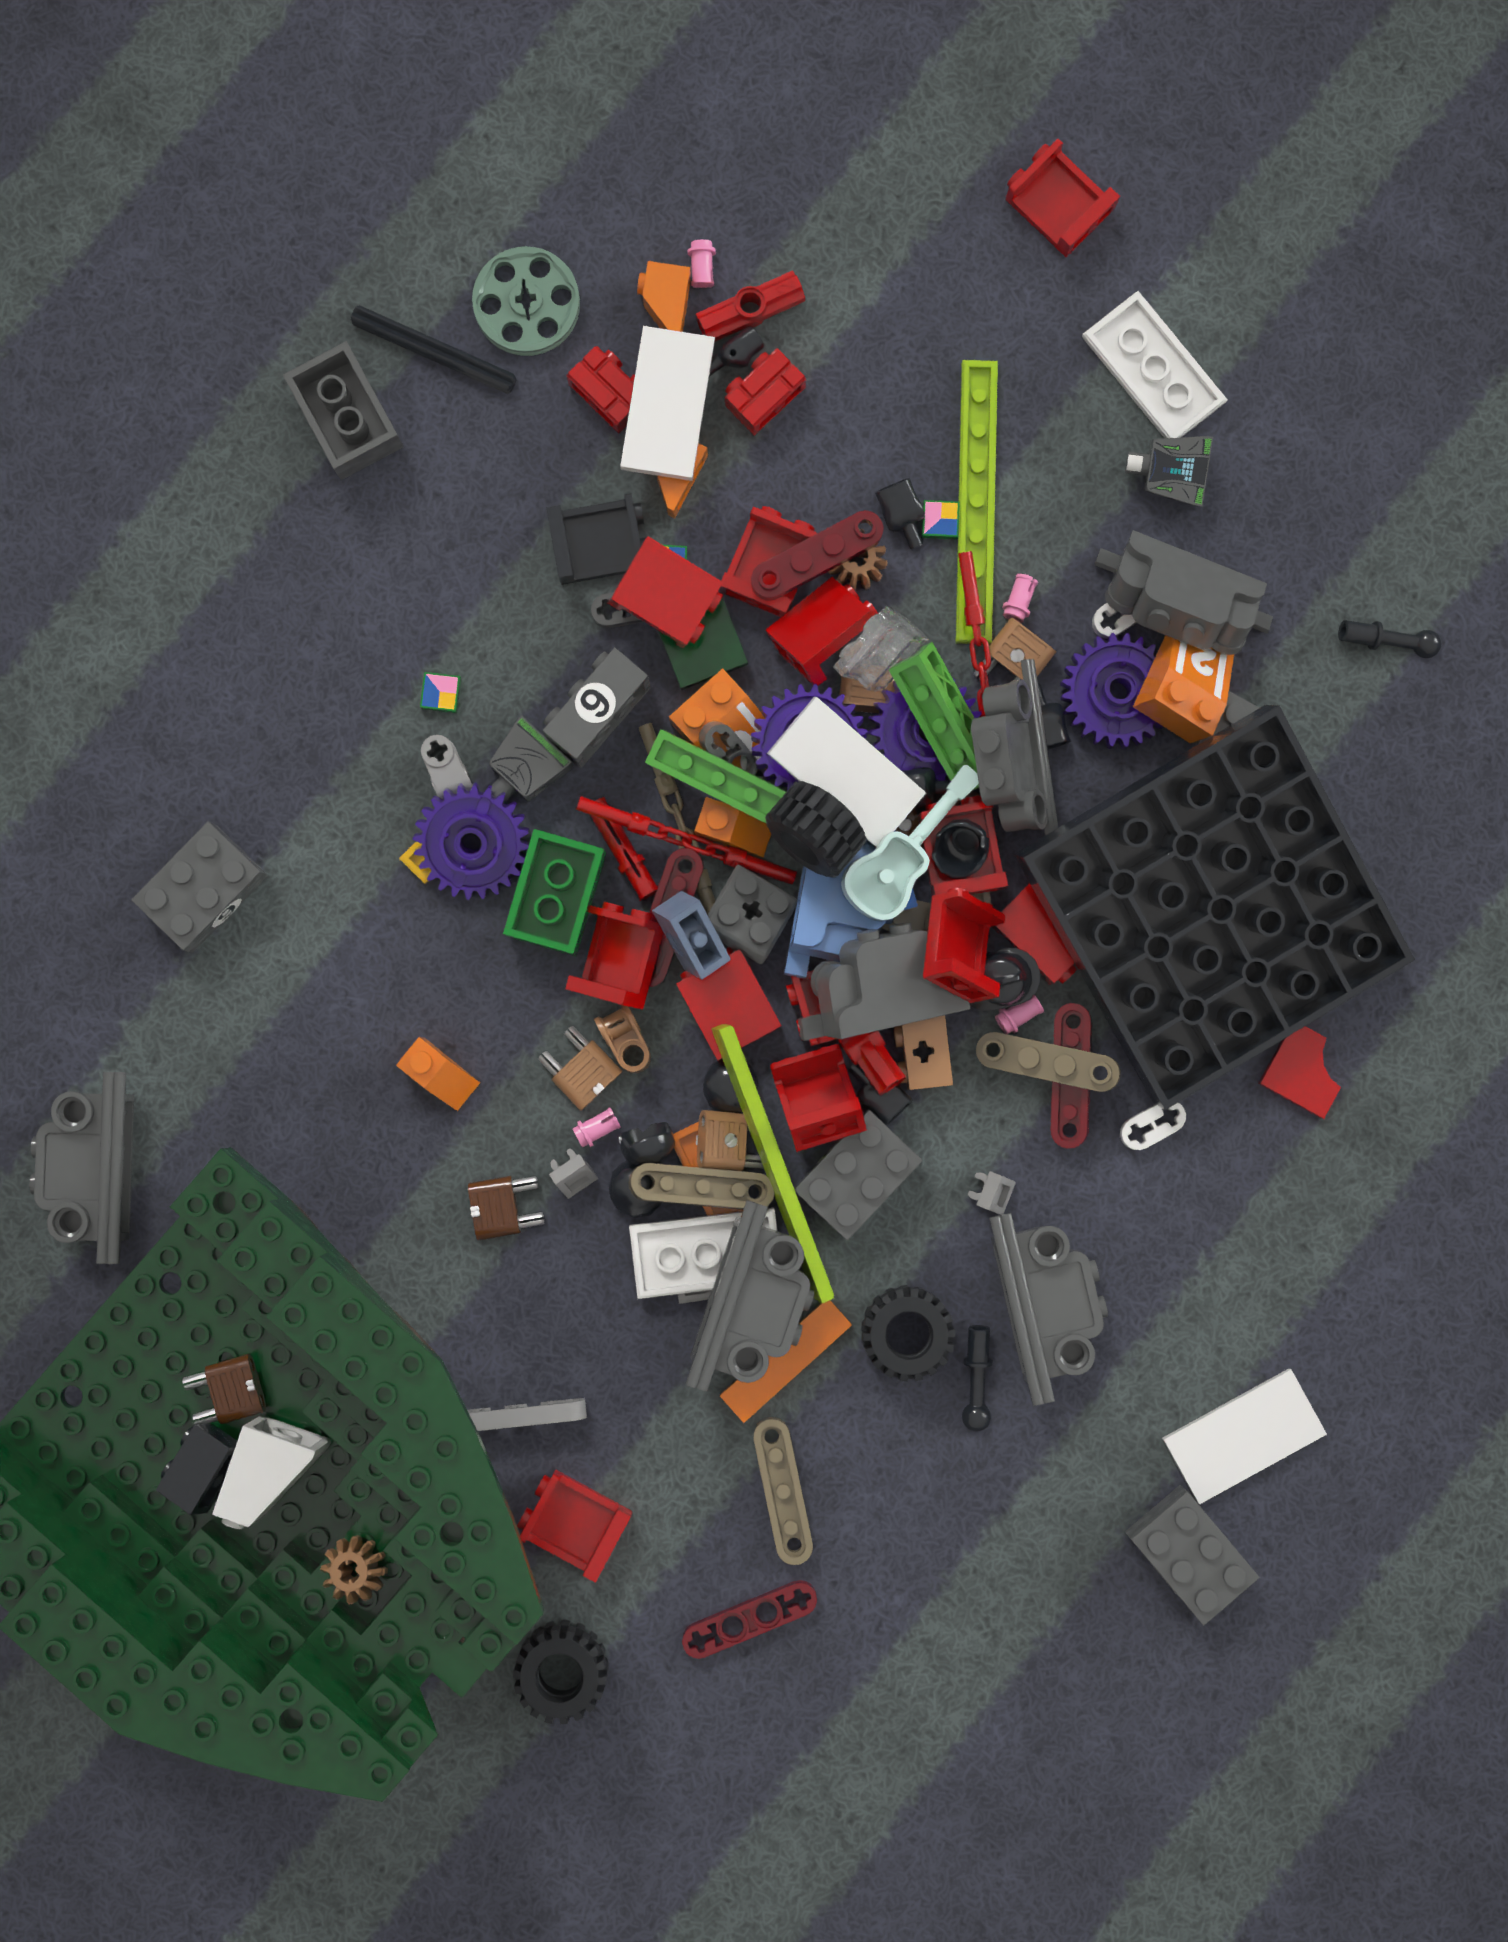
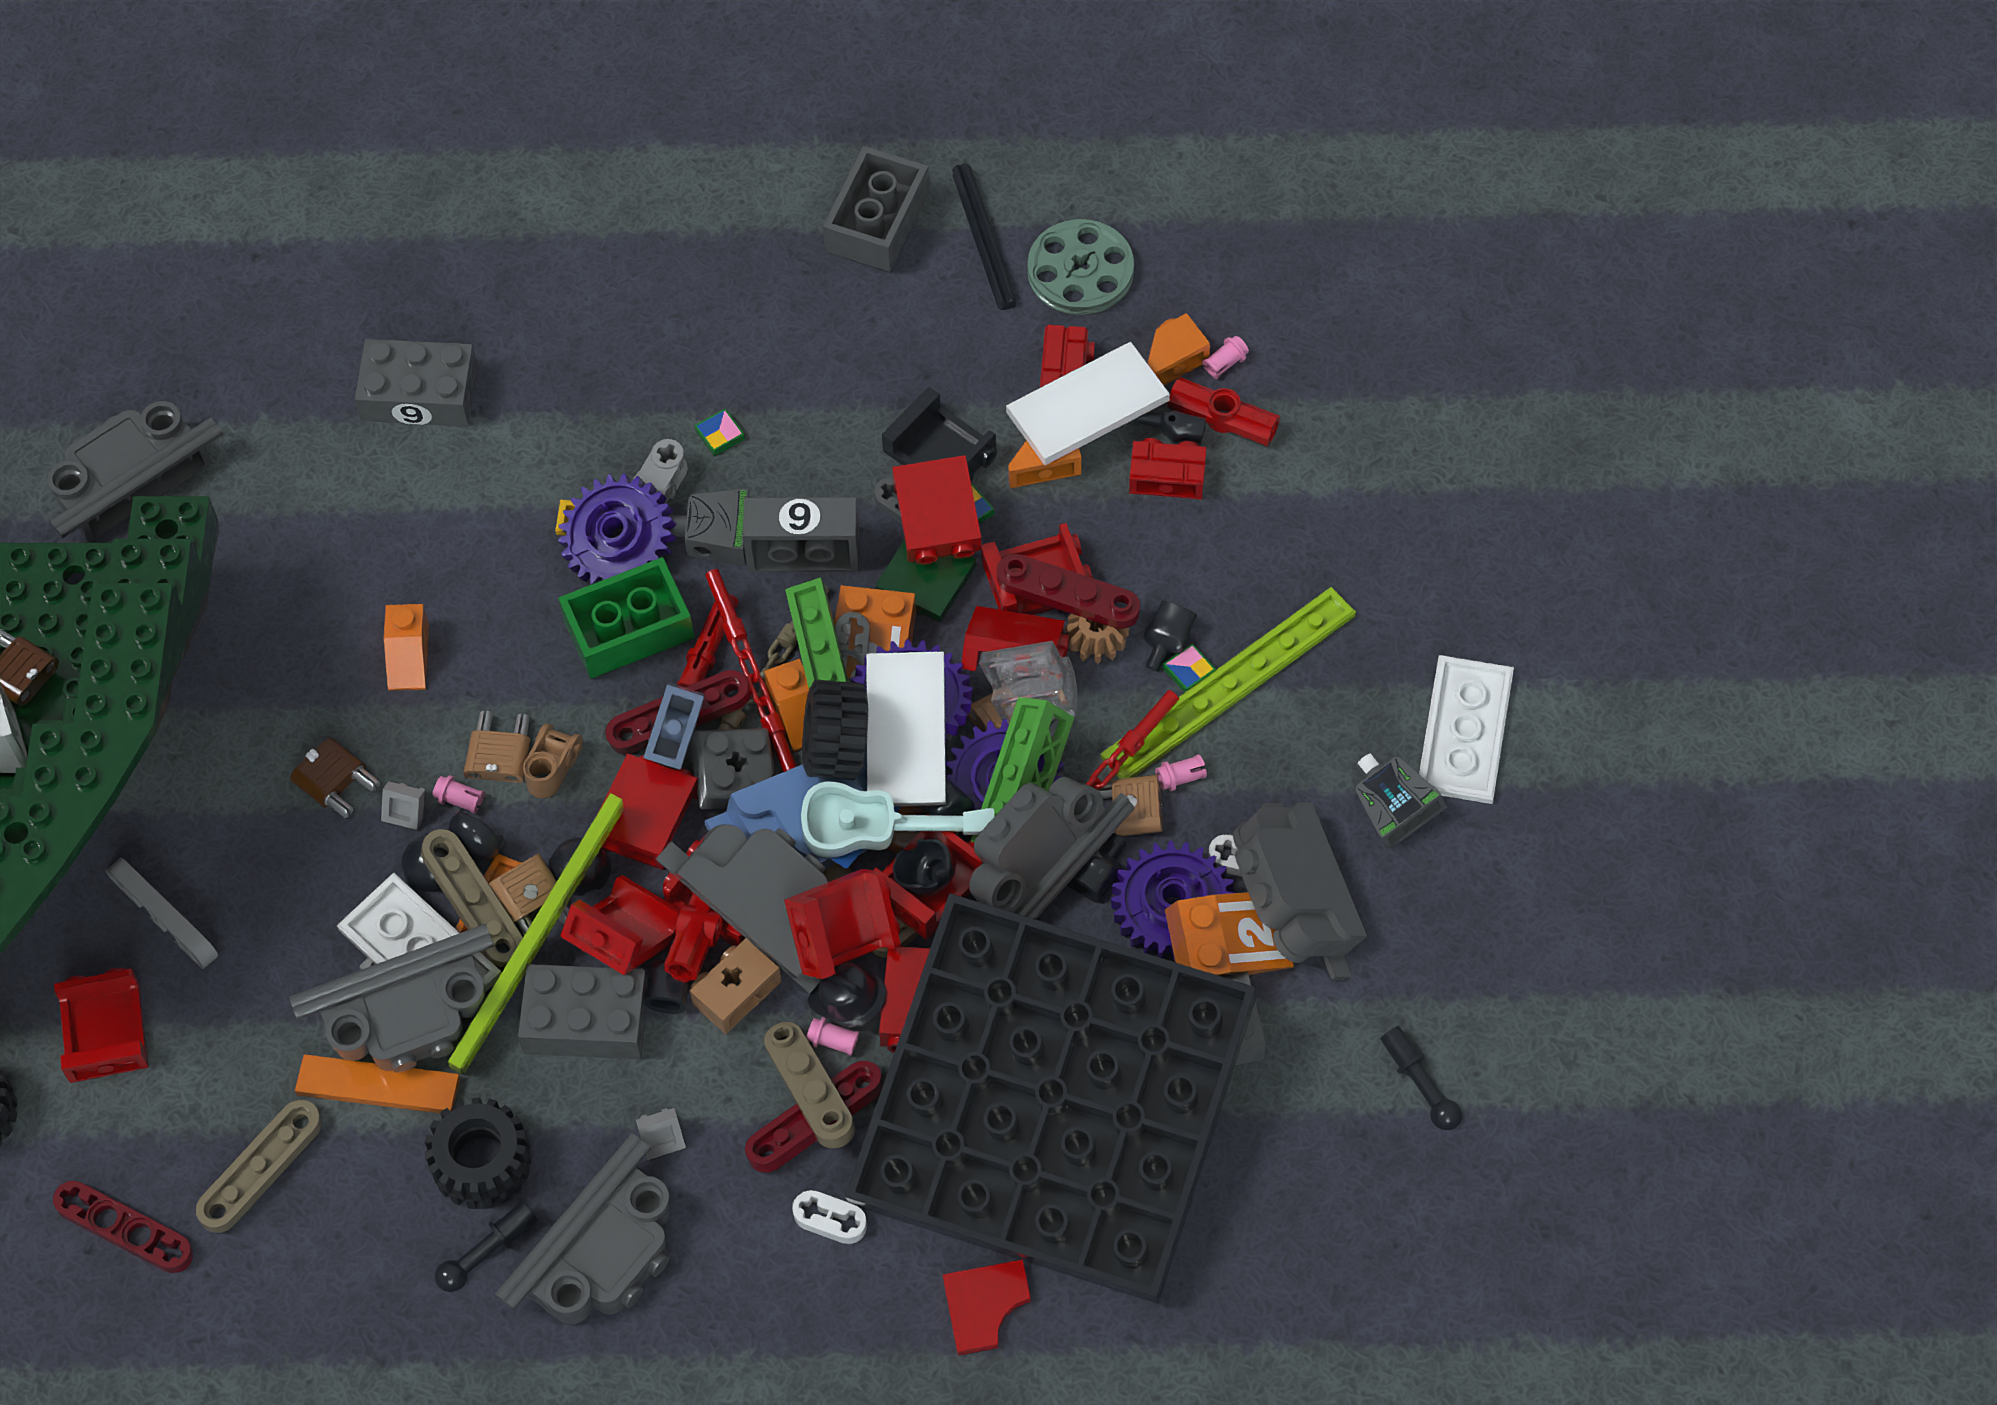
camera: 55 degrees right, 25 degrees down
red panel [565,902,664,1010] -> none
red panel [1005,139,1120,258] -> none

